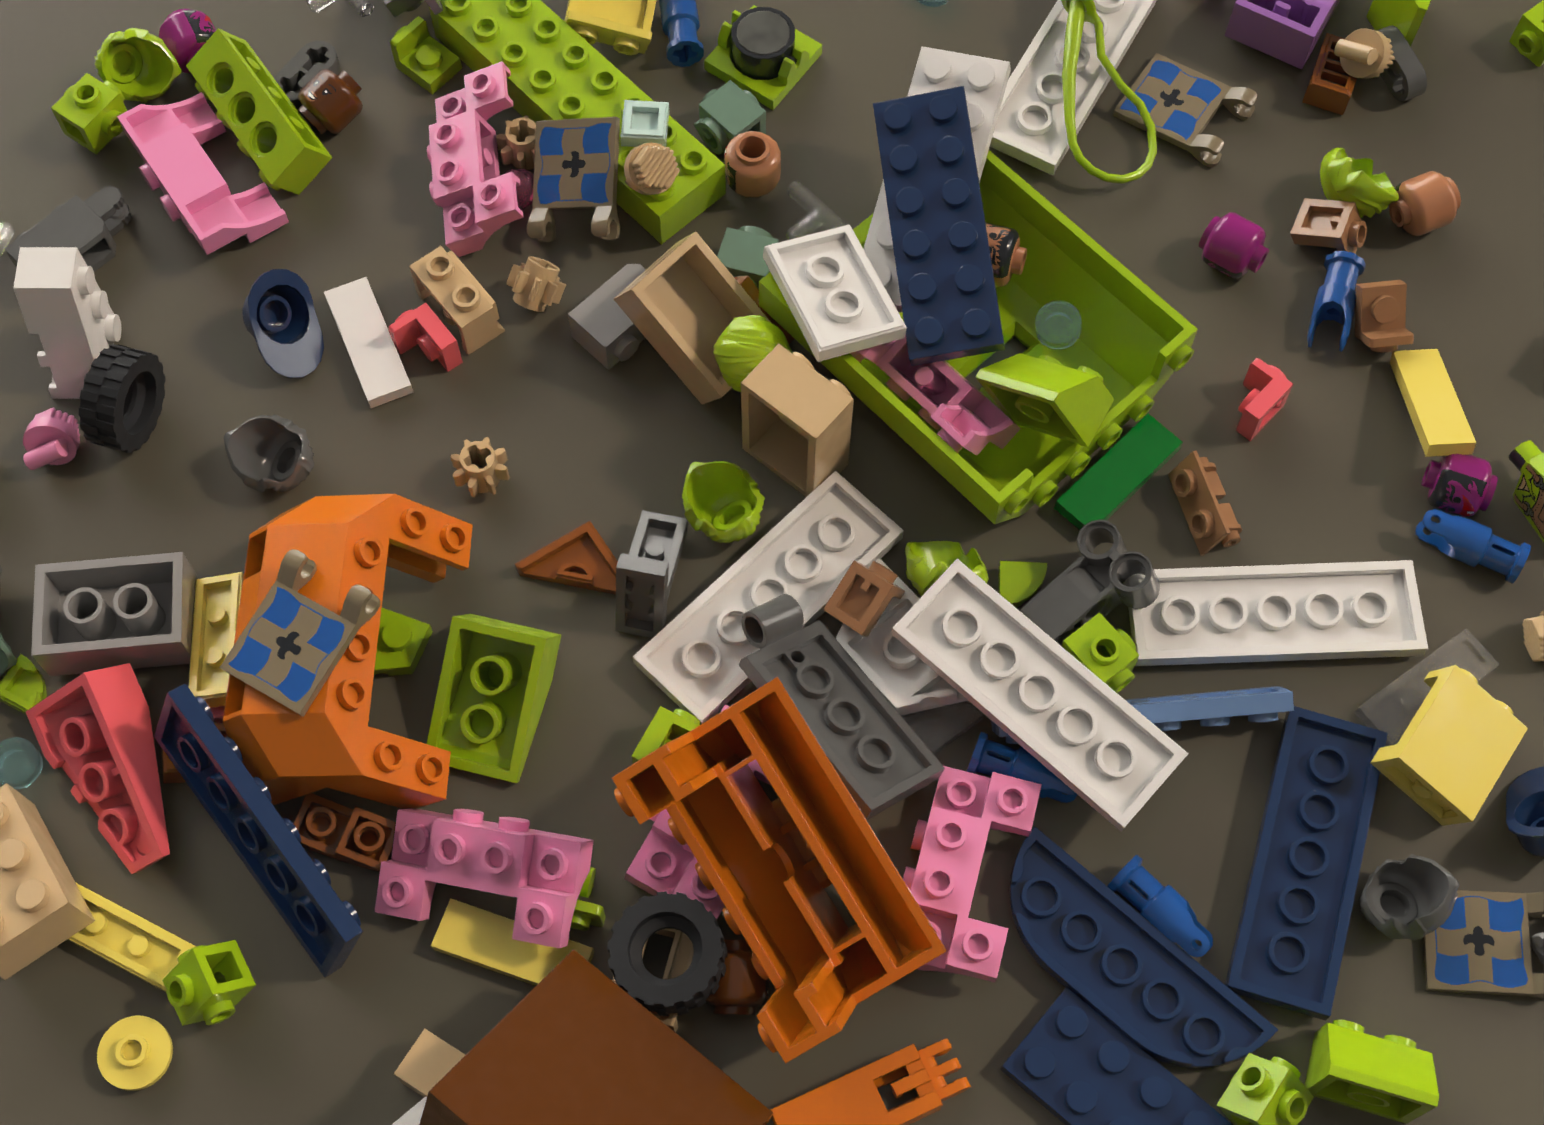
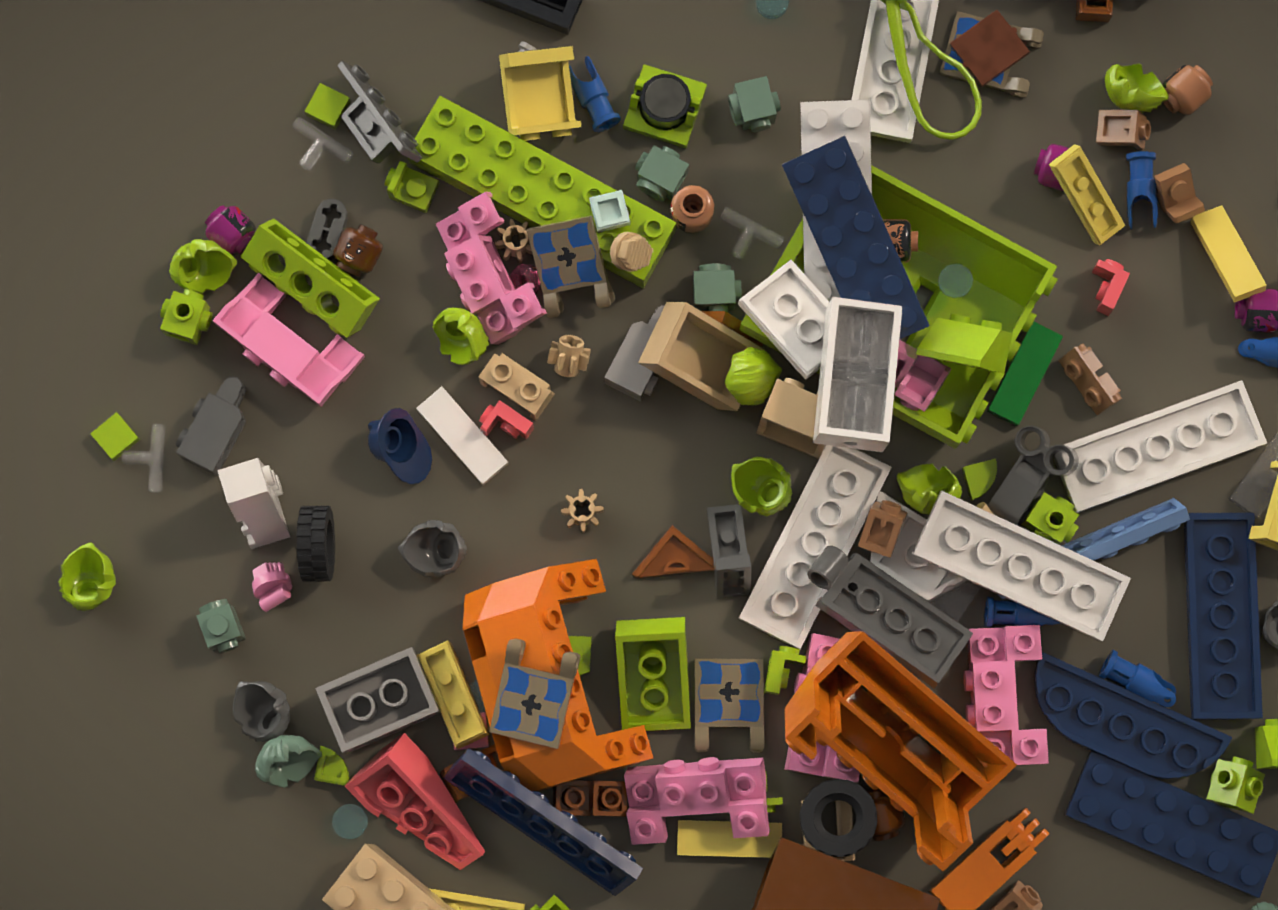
camera: 20 degrees left, 15 degrees up
none -> lime hair [432,307,489,365]
none -> dark tan flag [695,659,764,753]
none -> sand green brick [728,76,781,132]
none -> clear brick [813,297,902,452]
none -> copper piece [950,9,1030,87]
none -> light yellow tile [1049,144,1126,246]

